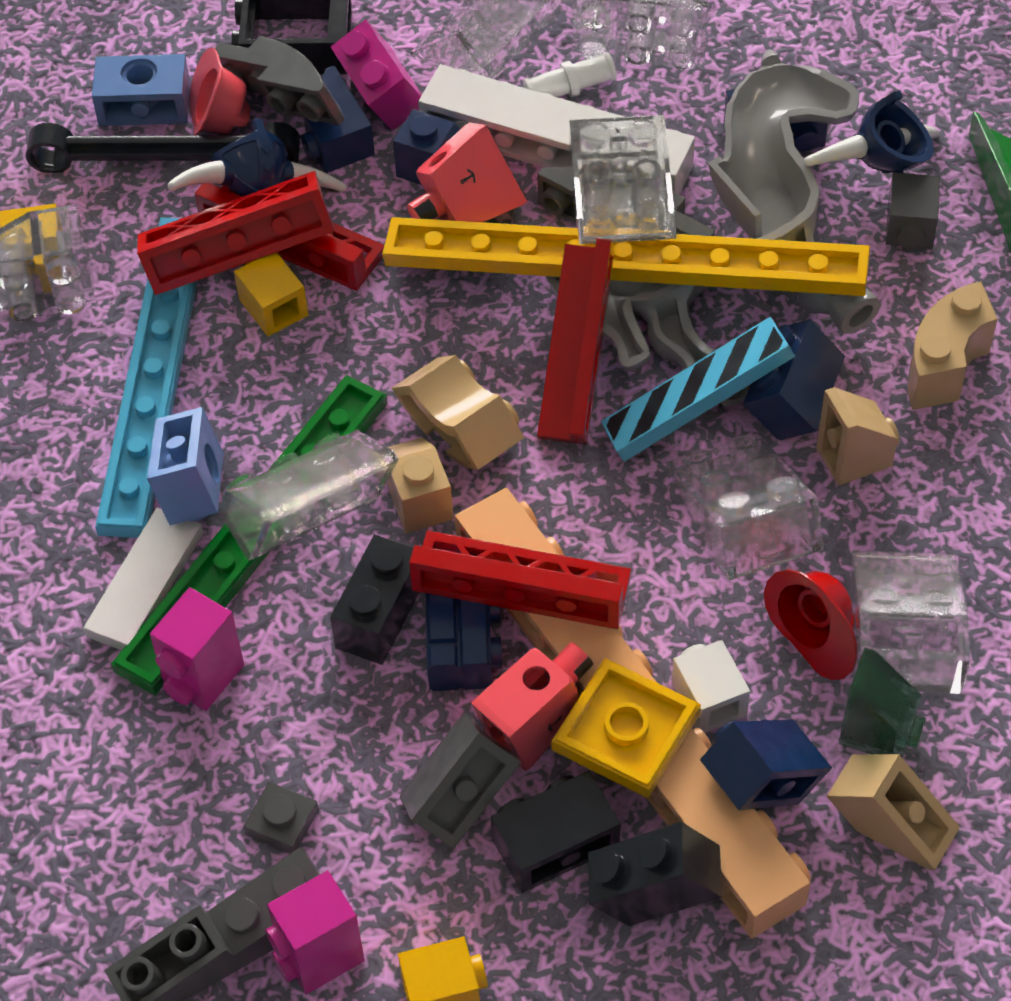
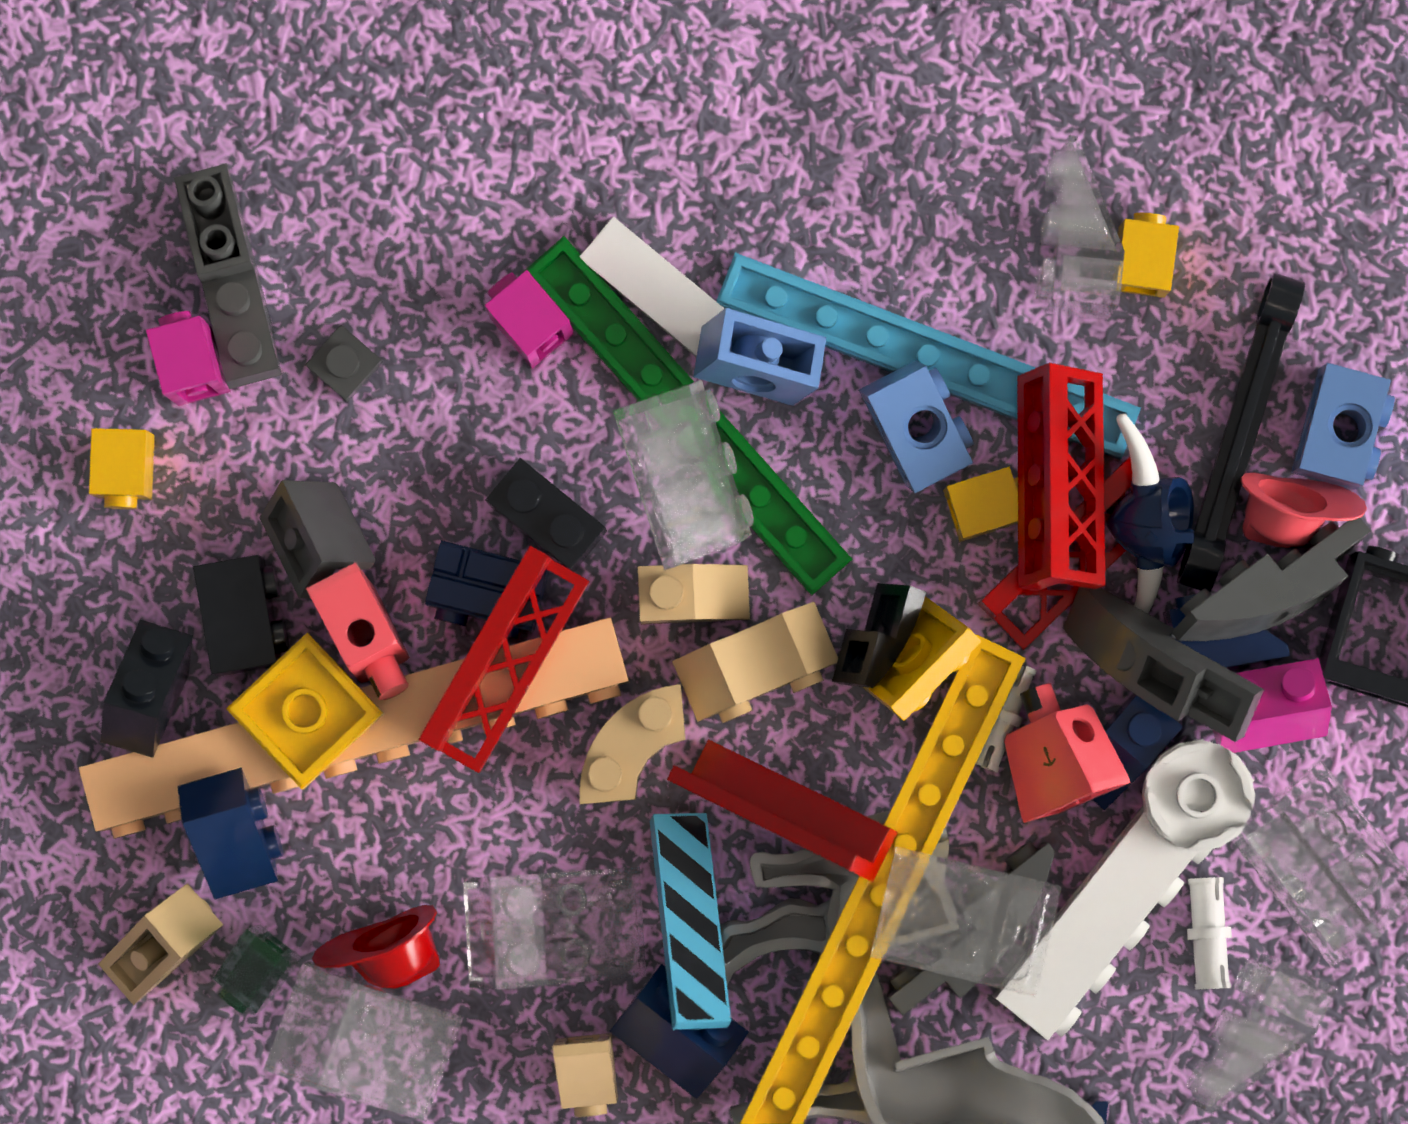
camera: 105 degrees right, 30 degrees up
white brick [672,640,750,733] -> none
none -> tan brick [579,684,686,804]
none -> black slope [832,583,927,688]
none -> medium blue brick [859,360,974,493]
none -> yellow plate [862,596,982,721]
none -> dark grey slope [1063,587,1264,742]
none -> white tile [1142,740,1255,851]

